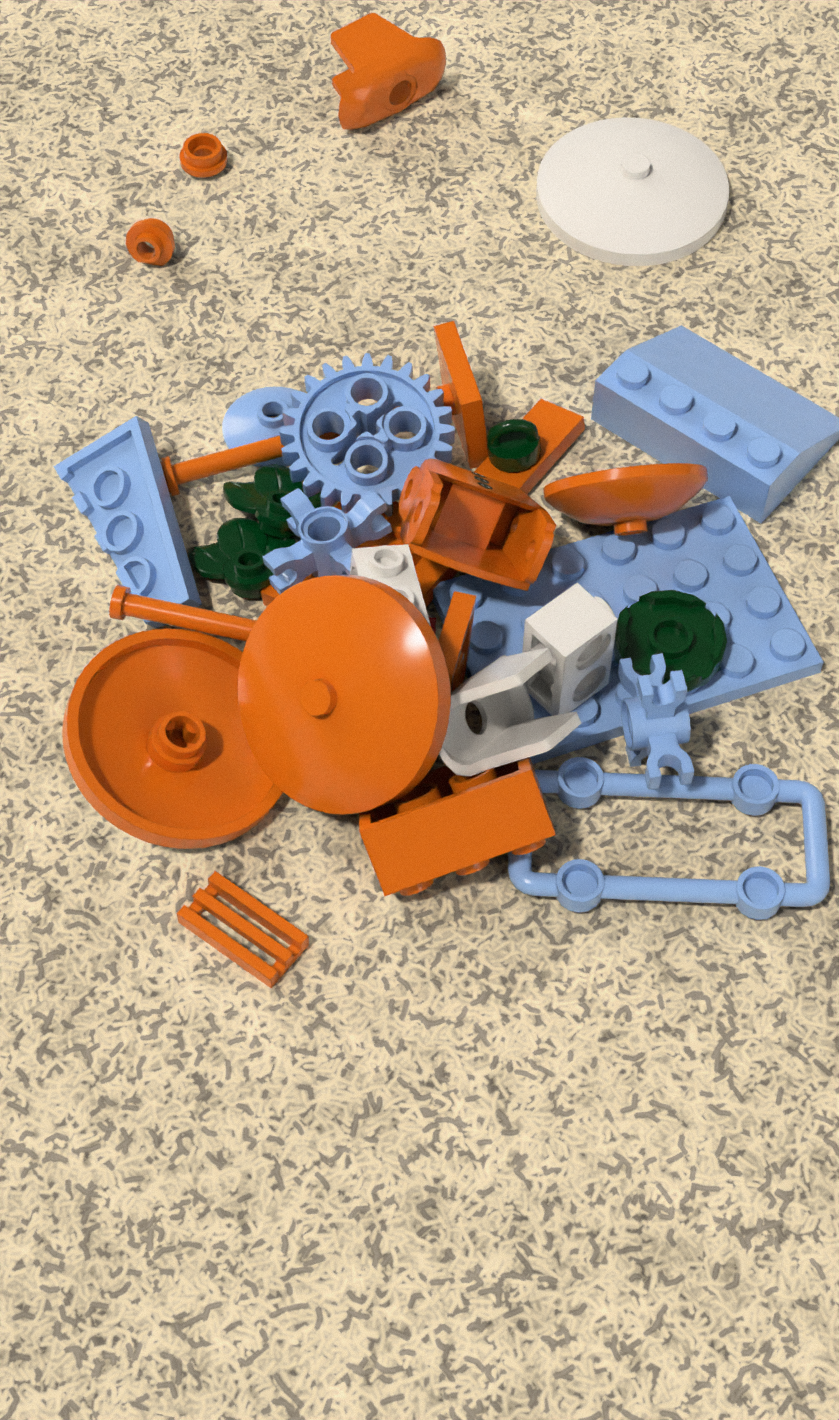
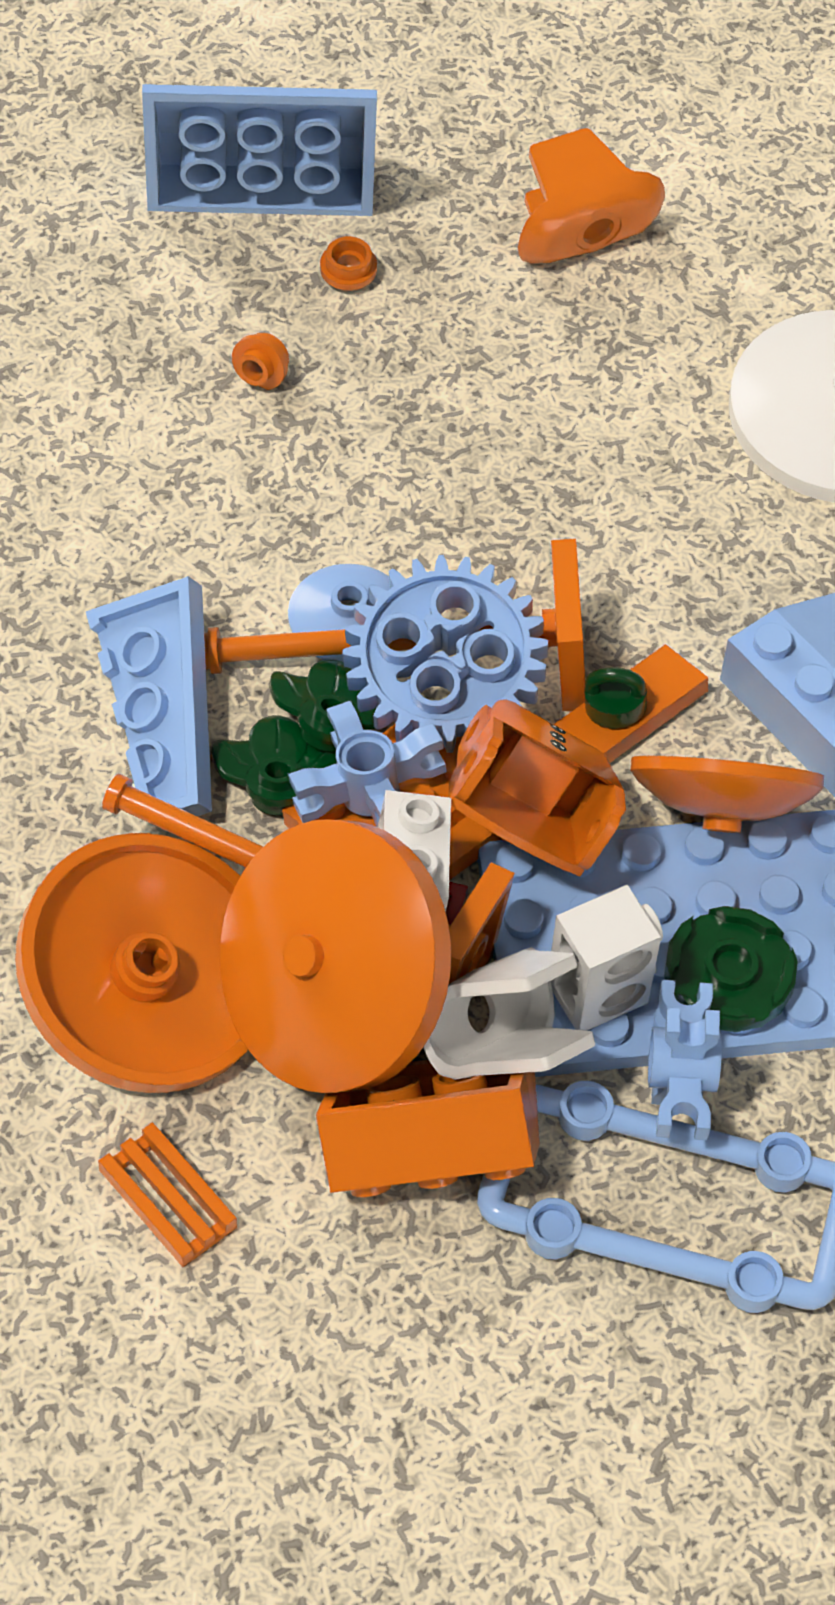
camera: 10 degrees right, 0 degrees up
none -> light blue slope [142,84,377,216]

